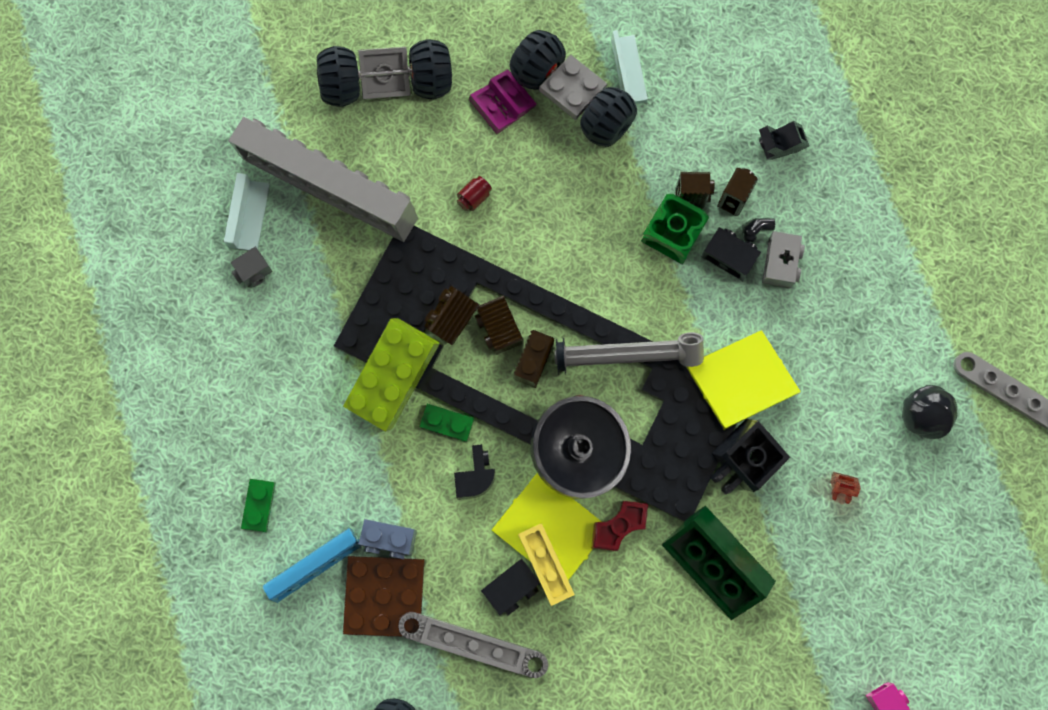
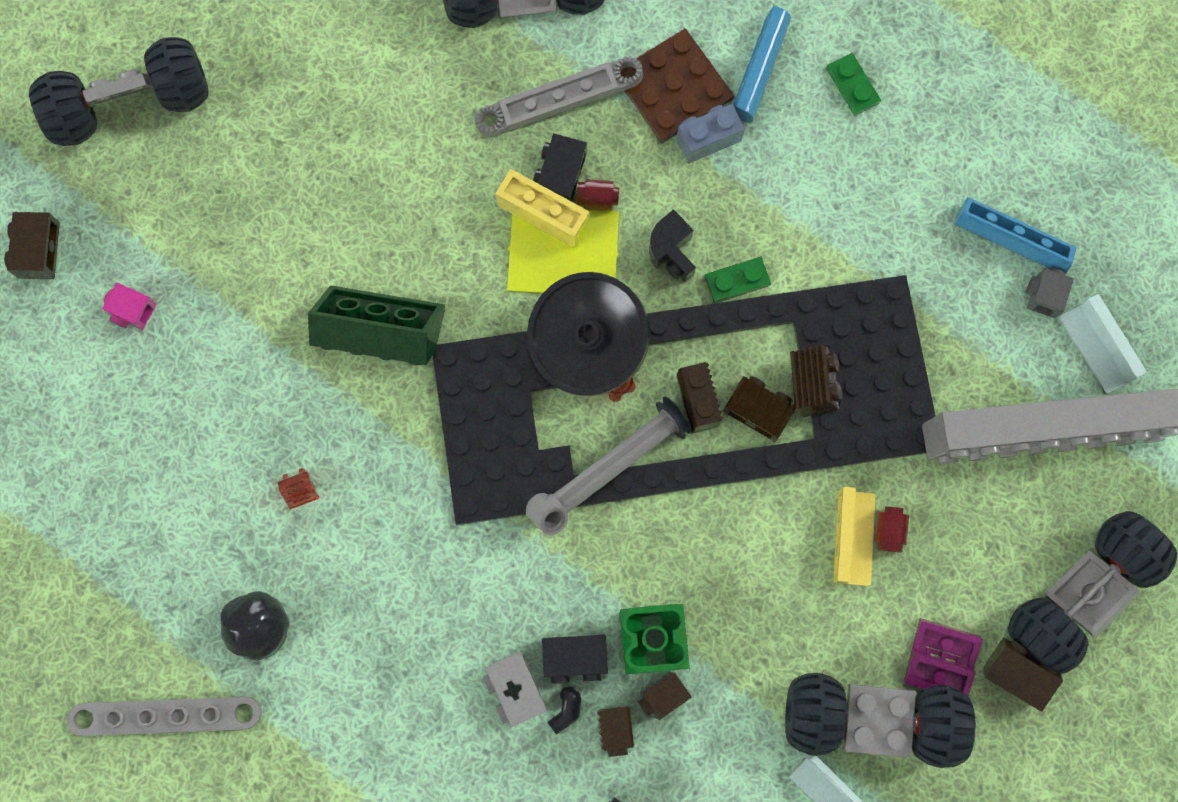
camera: 140 degrees right, 0 degrees up
lime brick [343,318,440,432] -> none
dark red tile [591,501,648,551] -> none
neon yellow piece [686,330,801,430] -> none
black hinge [711,419,790,495] -> none
none -> dark red brick [577,179,619,211]
none -> light yellow panel [833,487,876,586]
none -> dark azure brick [954,197,1076,274]
none -> dark brown brick [983,637,1063,712]

